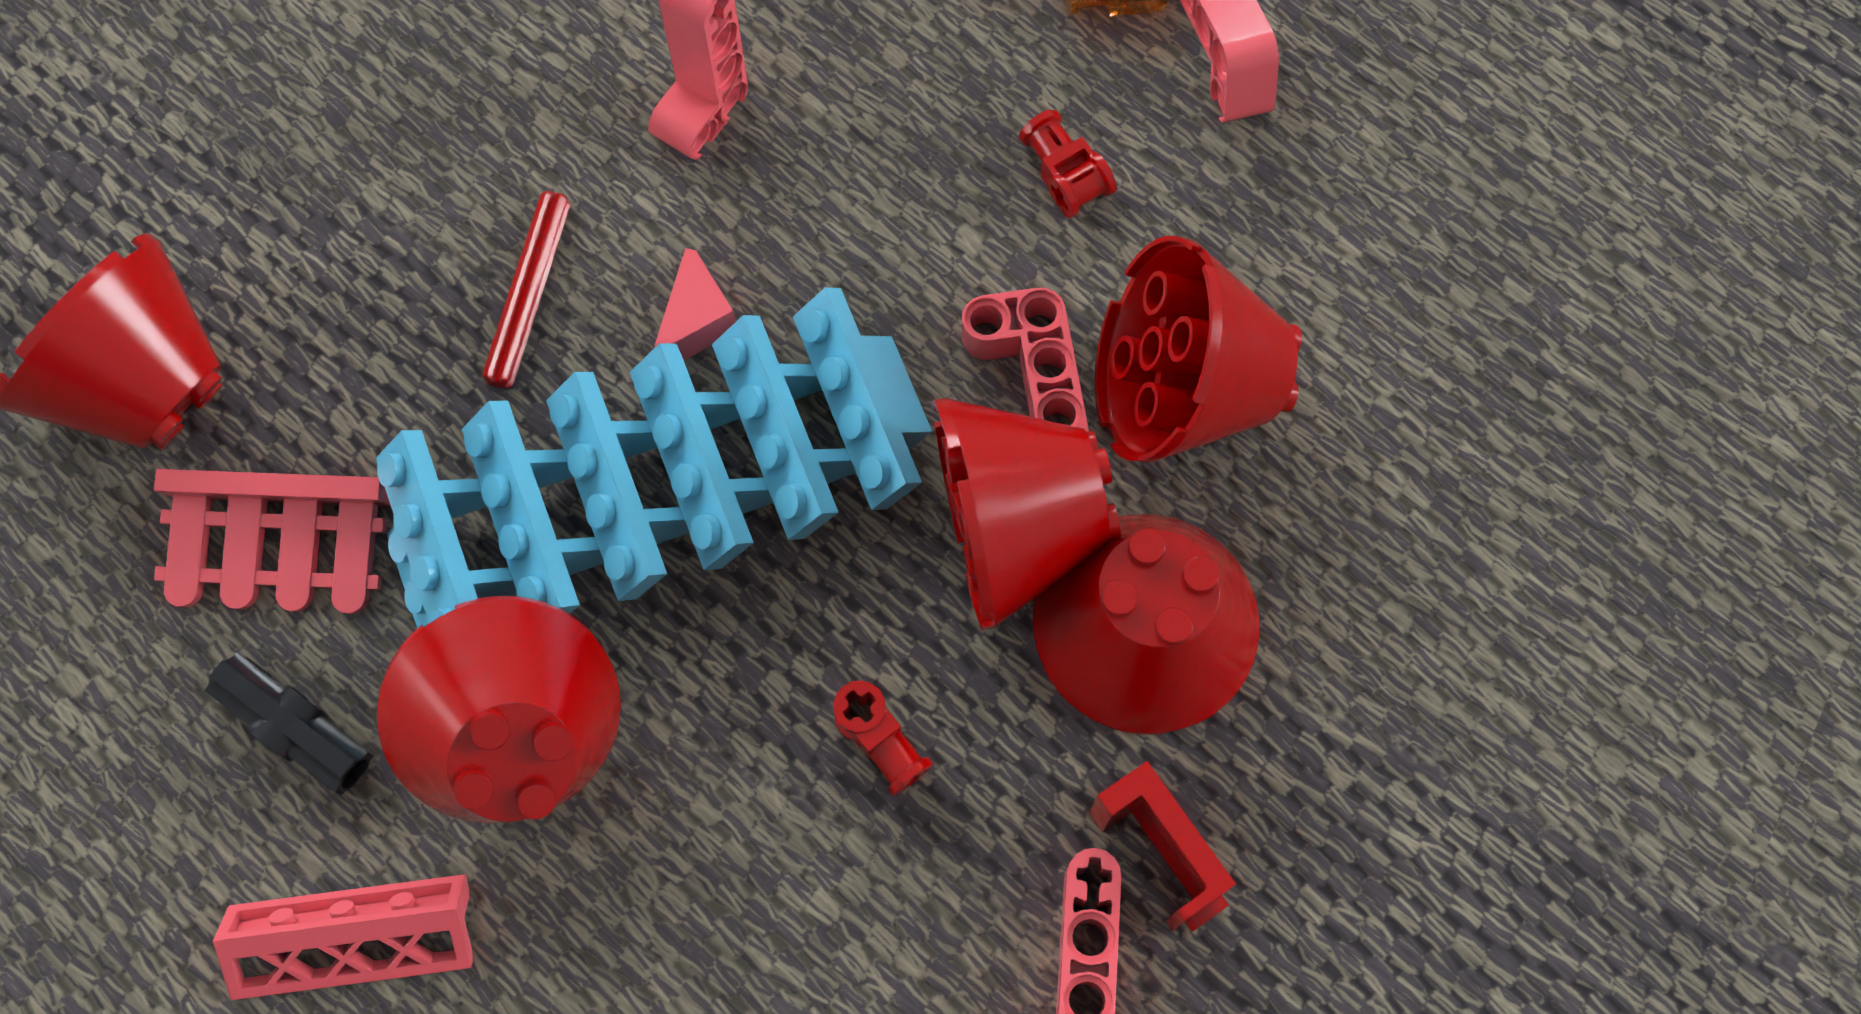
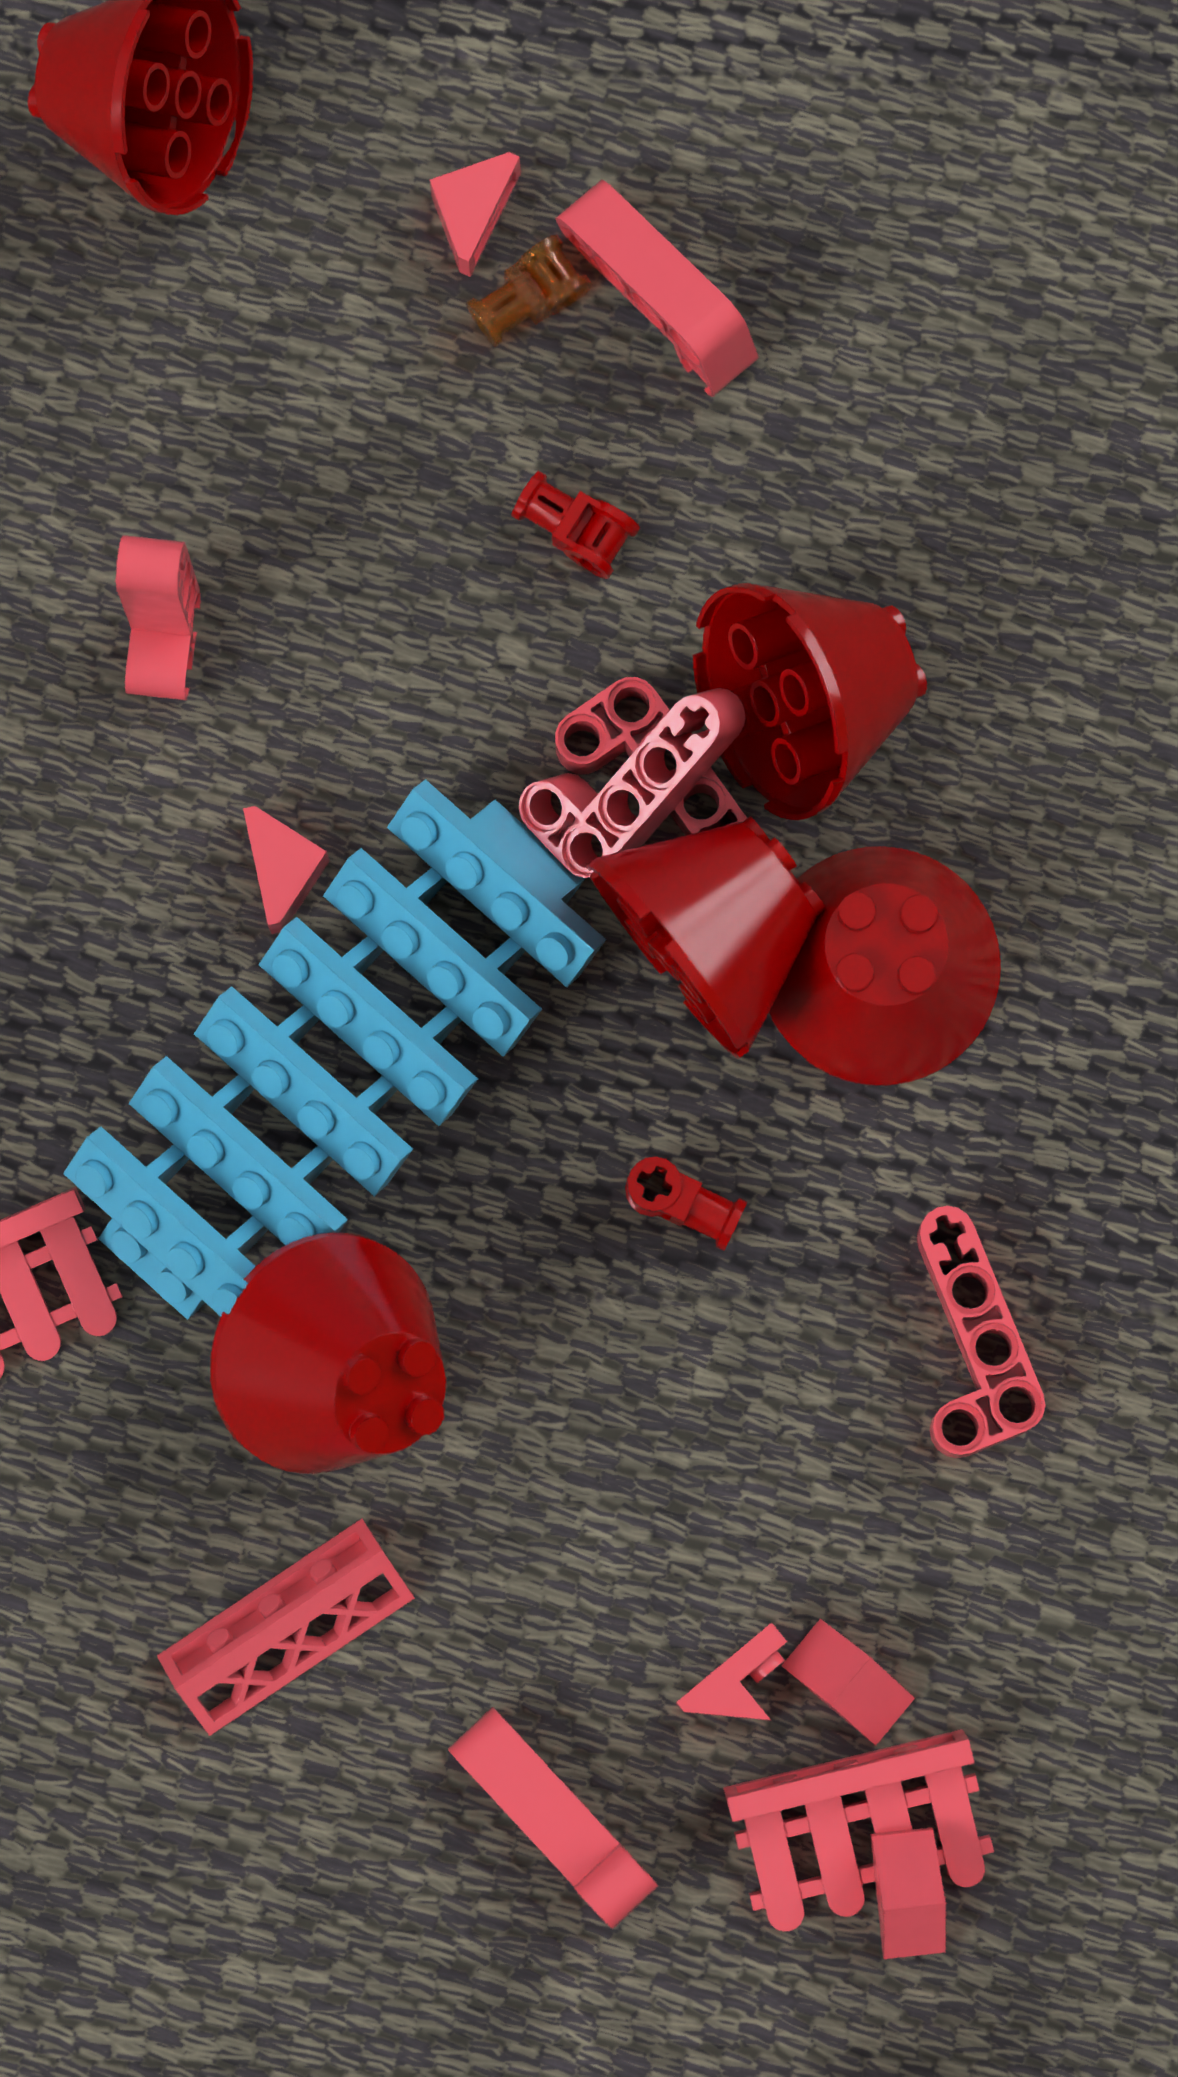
camera: 25 degrees left, 10 degrees up
black piece [205,652,374,795] -> none
axle [482,191,570,389] -> none
red panel [1089,761,1236,932] -> none
none -> coral beam [519,688,745,878]

